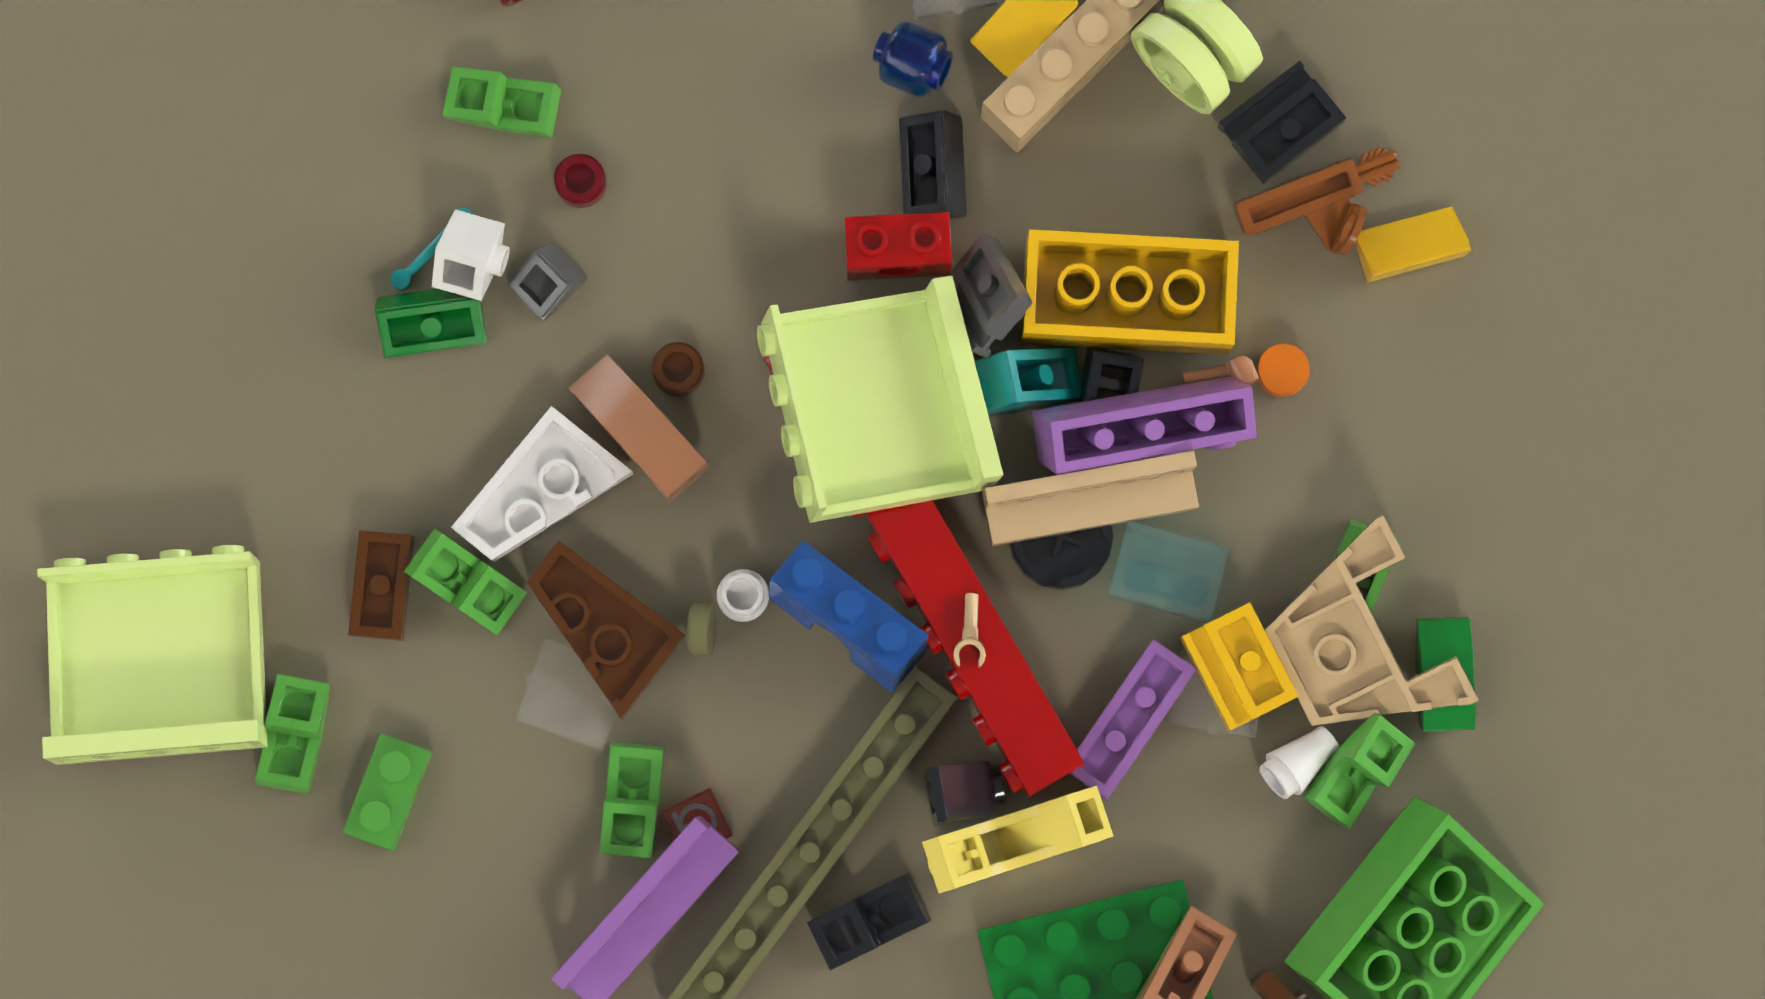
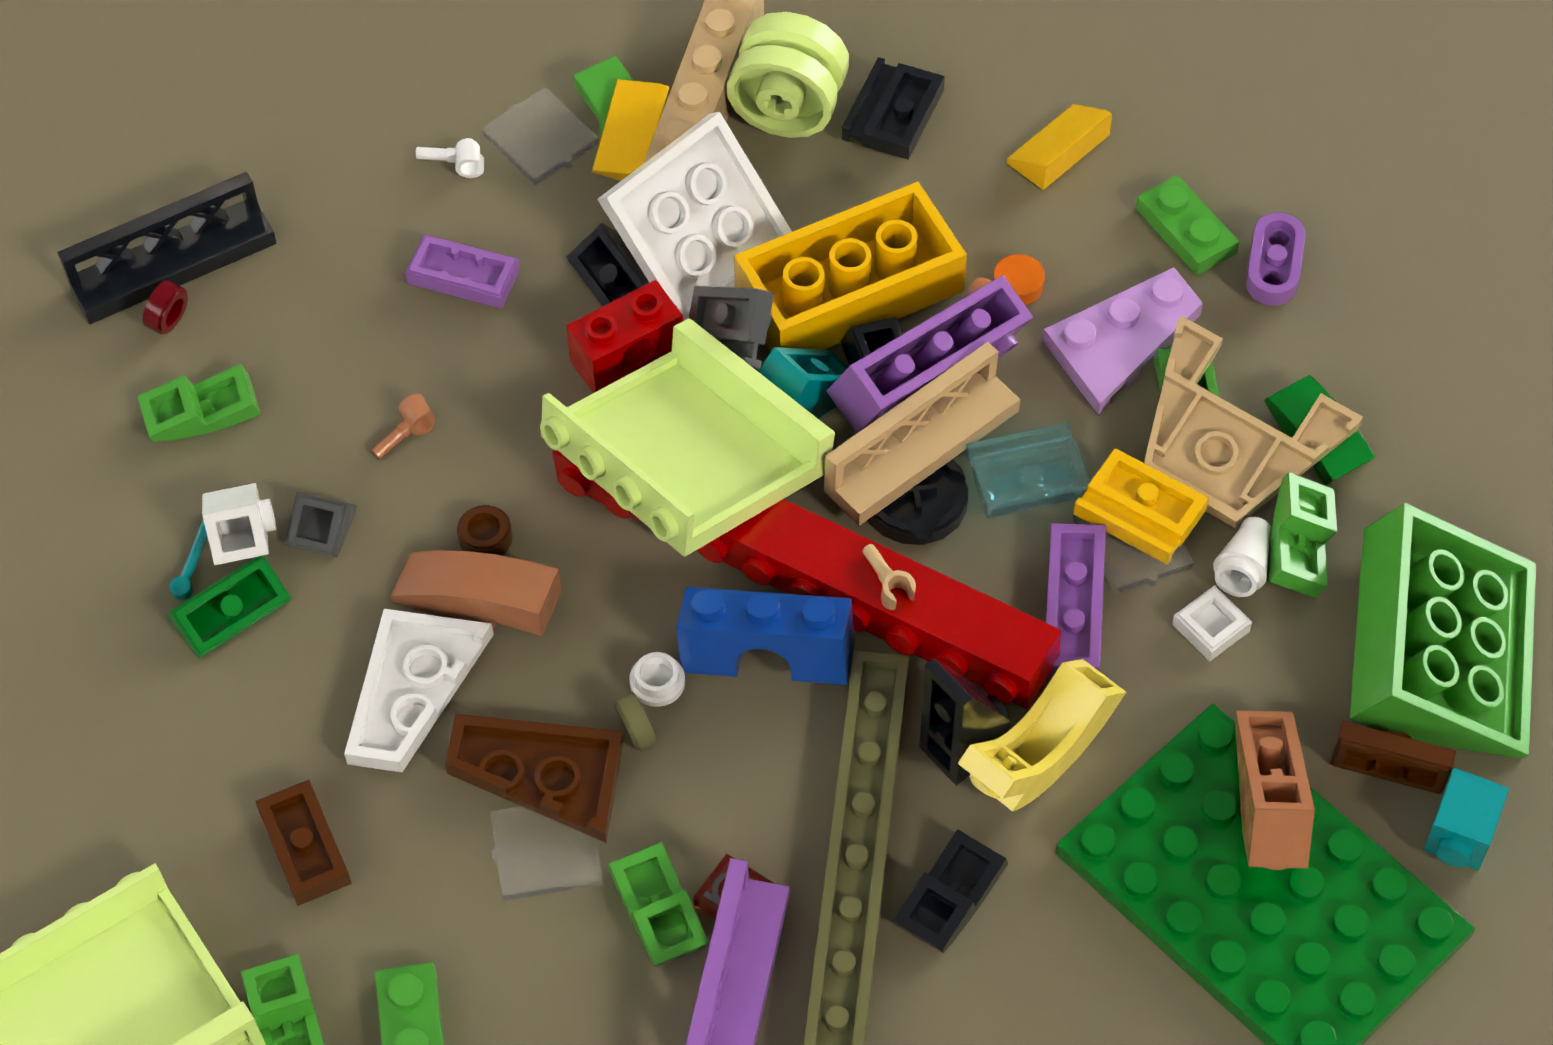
camera: 25 degrees left, 25 degrees down
bright green slope [404,528,527,636] -> none
dark red tile [554,154,607,208] -> none
clear blue head [873,21,953,97] -> none
dark orange piece [1234,147,1401,255] -> none
none -> nougat hand [371,393,435,460]
none -> medium lavender plate [405,234,521,309]
none -> white plate [597,112,792,321]
none -> lavender wing [1043,267,1203,415]
none -> bright green plate [1136,175,1239,276]
none -> white tile [1172,585,1252,662]
none -> medium lavender plate [1246,212,1306,306]

